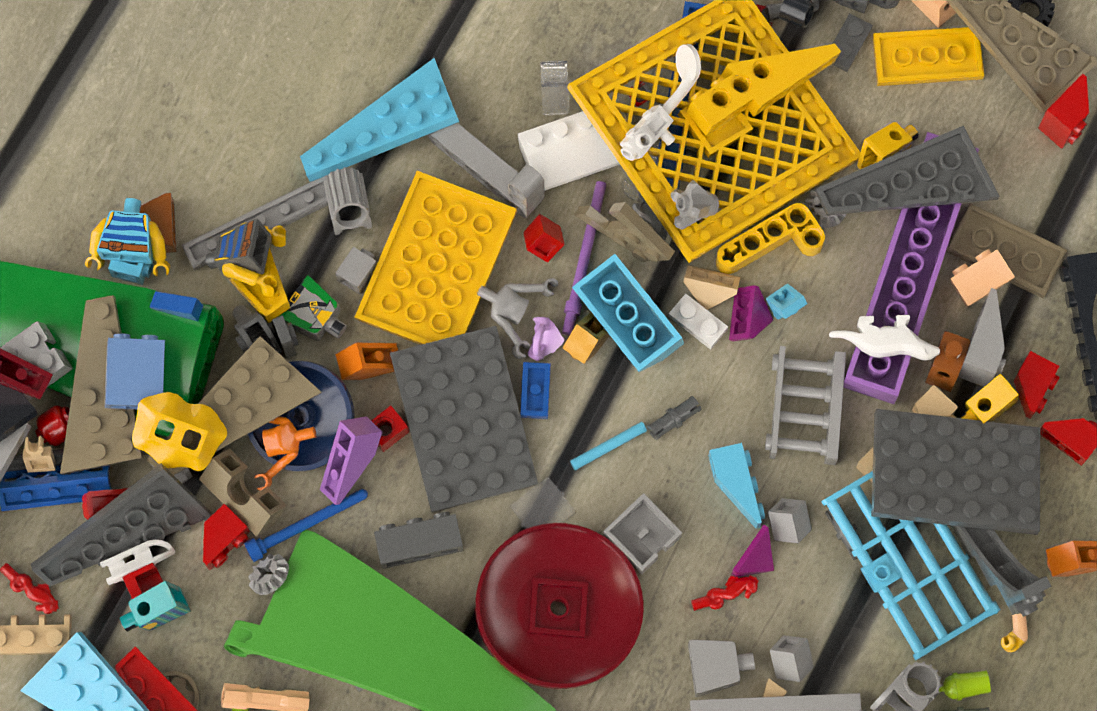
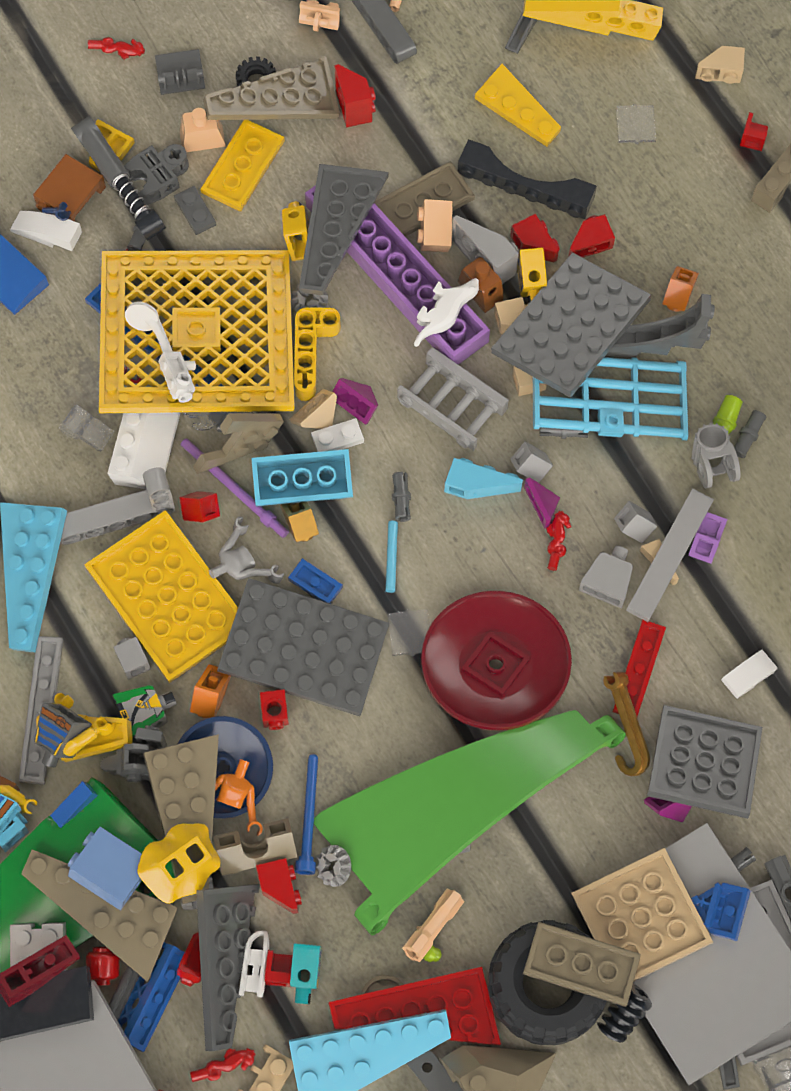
camera: 60 degrees left, 5 degrees down
tan plate [23,436,56,473] -> none
medium lavender slope [320,417,382,505] -> none
light grey piece [324,167,372,235] -> none
dark grey brick [374,512,464,569] -> none
lavender piece [527,317,565,361] -> none
light grey piece [603,493,682,575] -> none
light grey rock [670,180,719,230] -> none
yellow brick [686,44,841,136] -> none
medium azure bracket [766,283,807,320] -> none
arm [1001,614,1028,652] -> none

